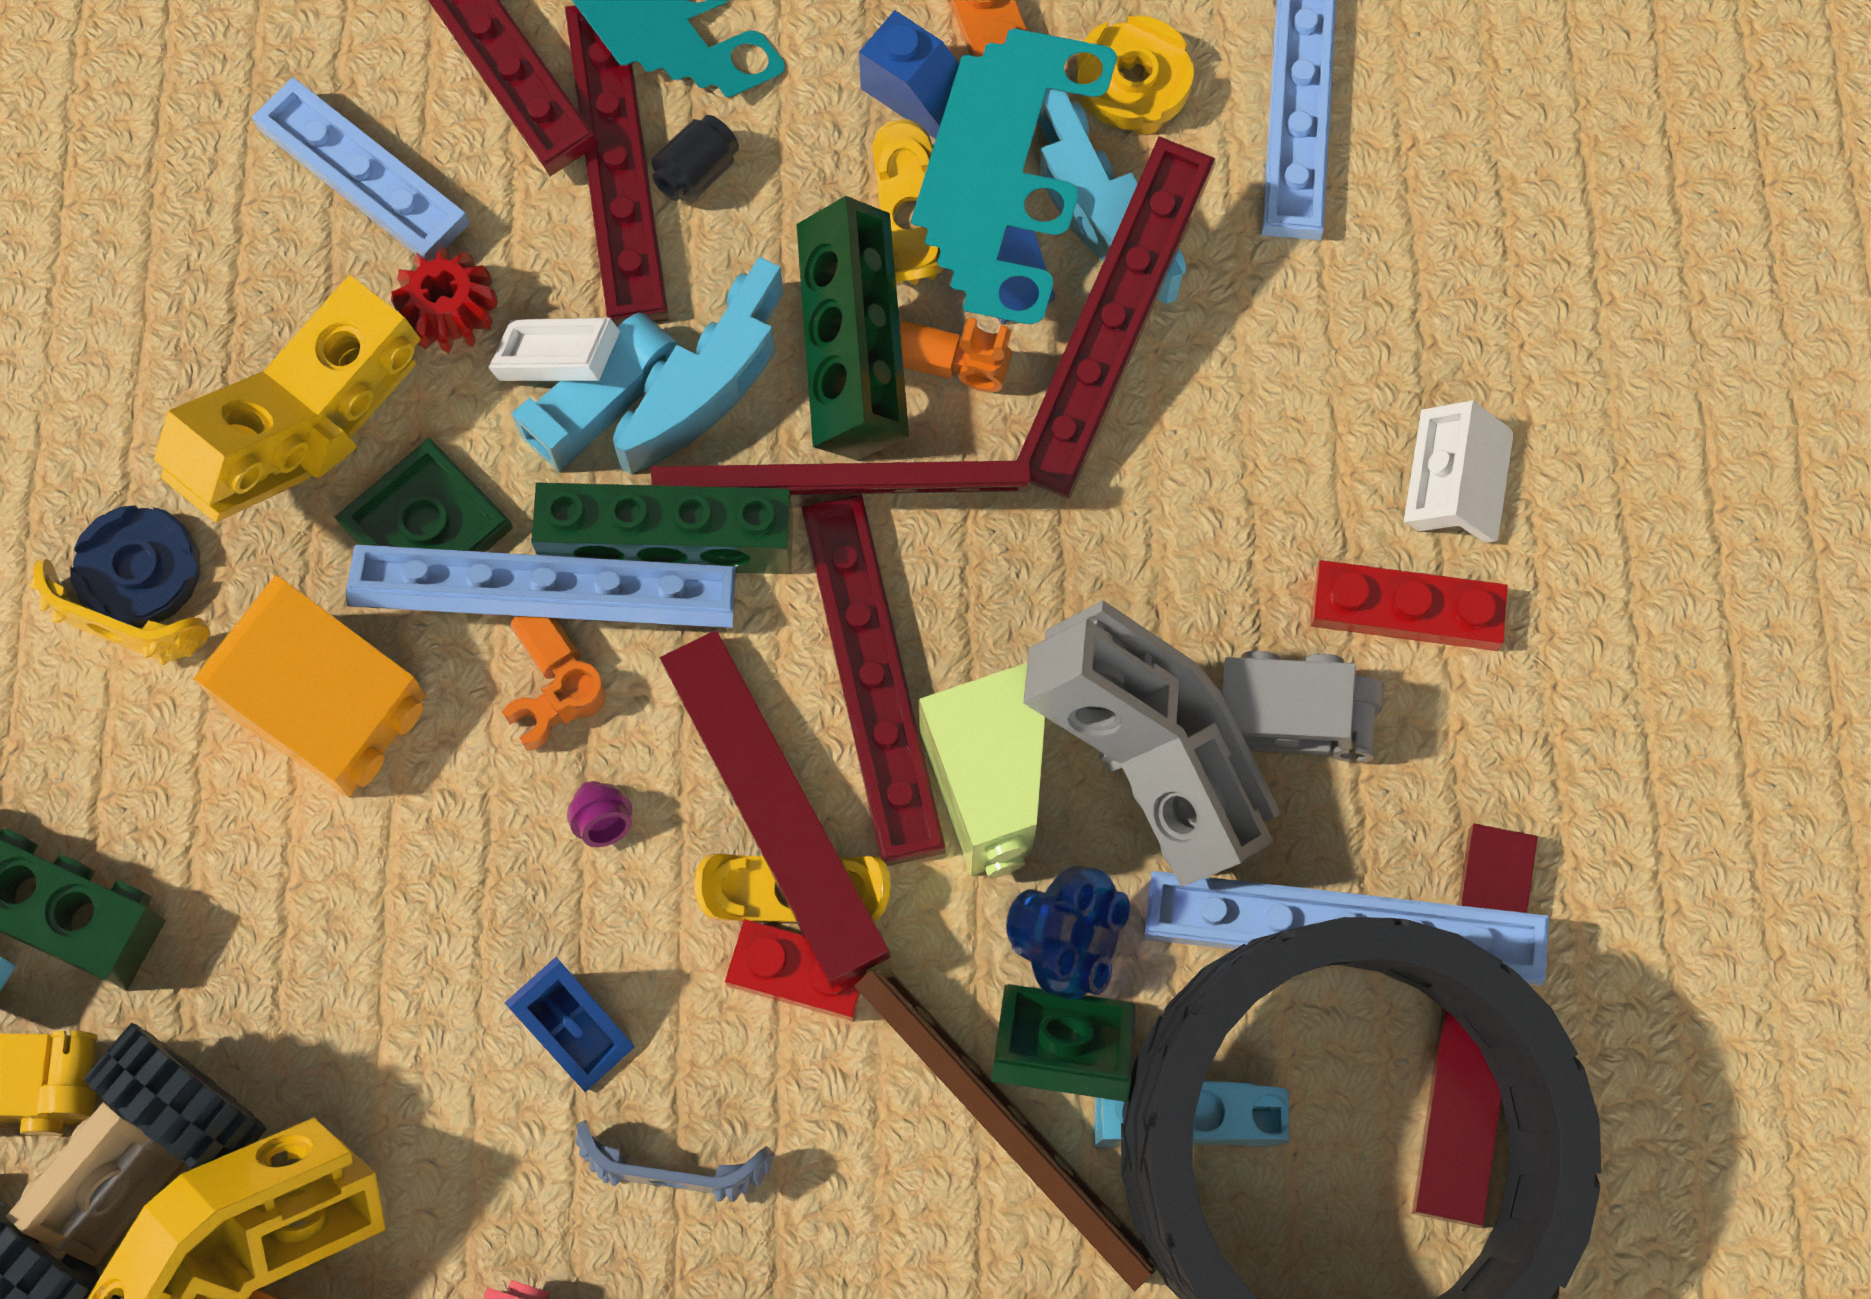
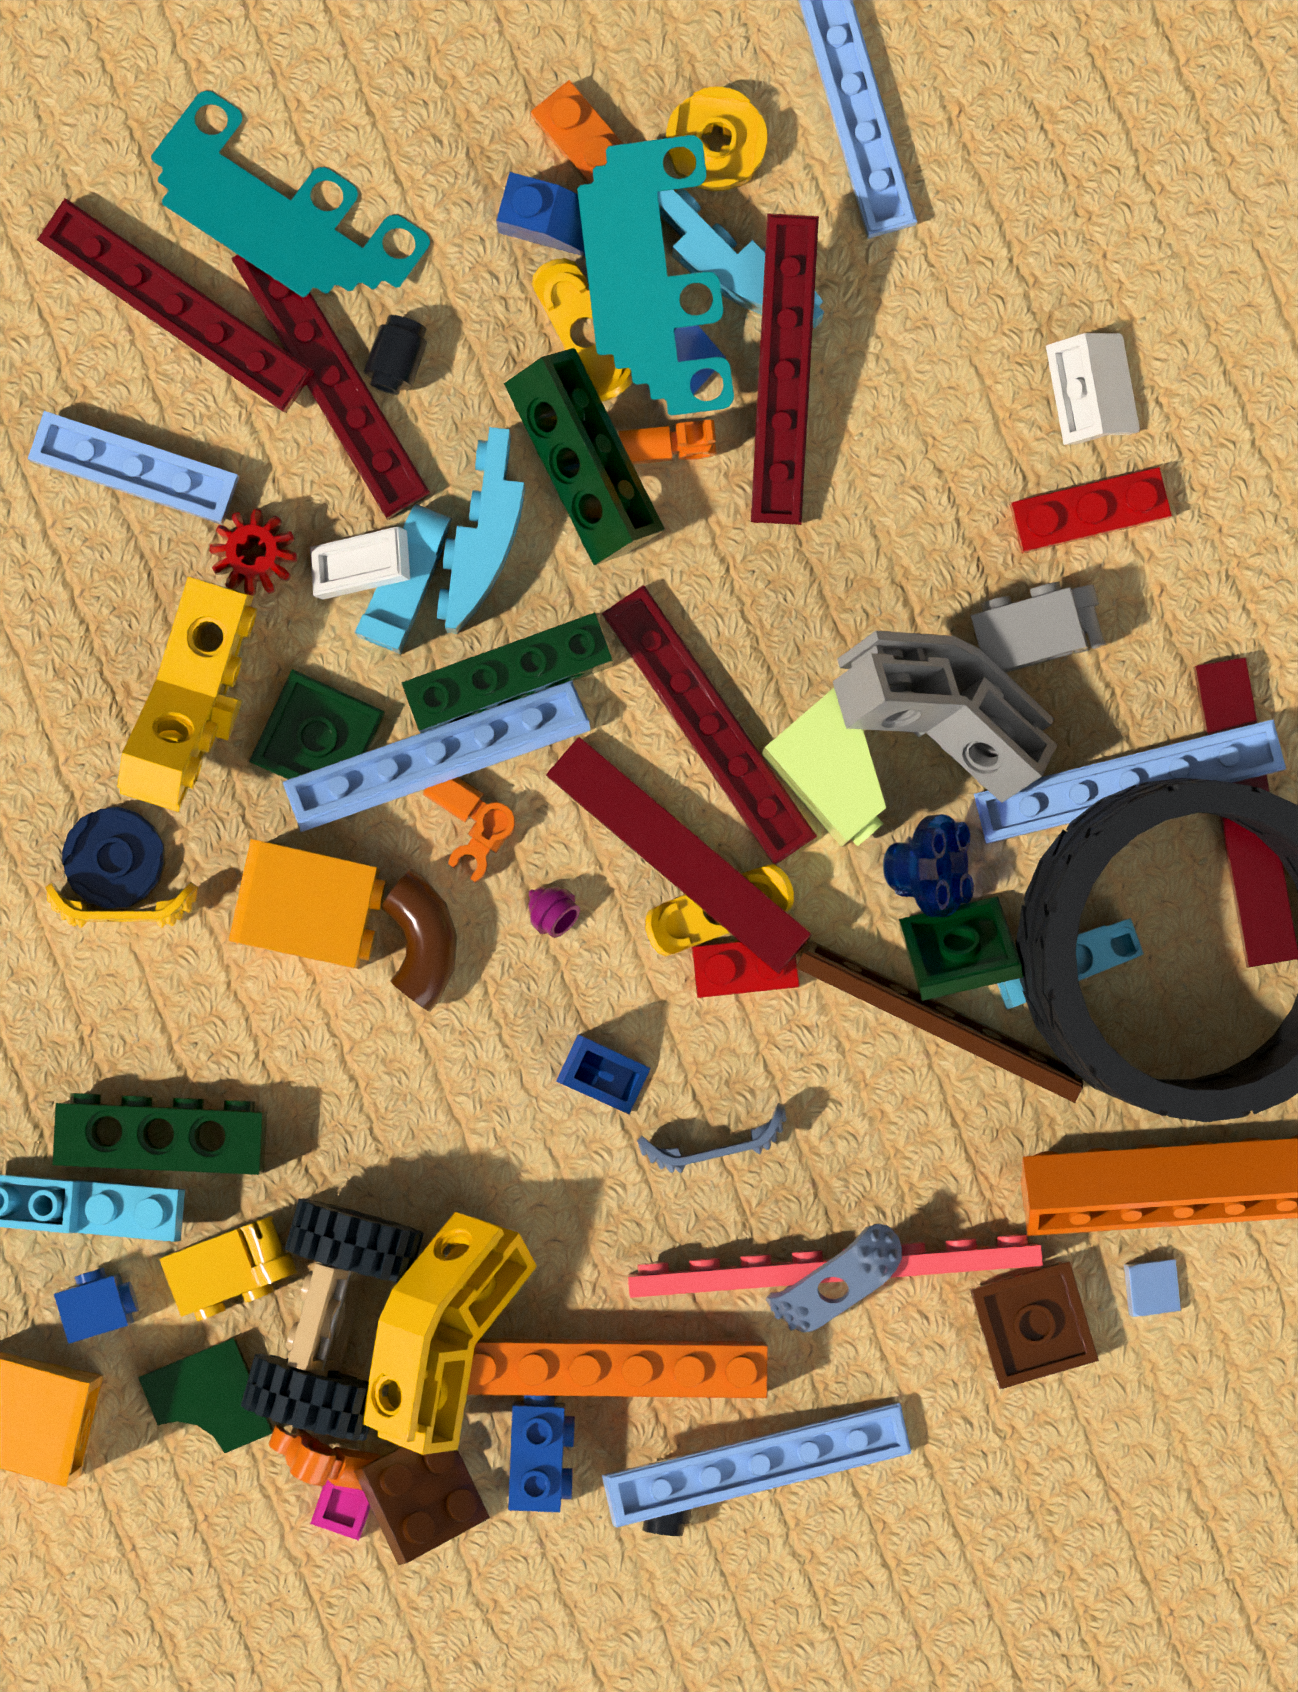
camera: 25 degrees left, 15 degrees up
dark red tile [651,460,1031,495] -> none
none -> reddish brown cylinder [381,869,457,1012]

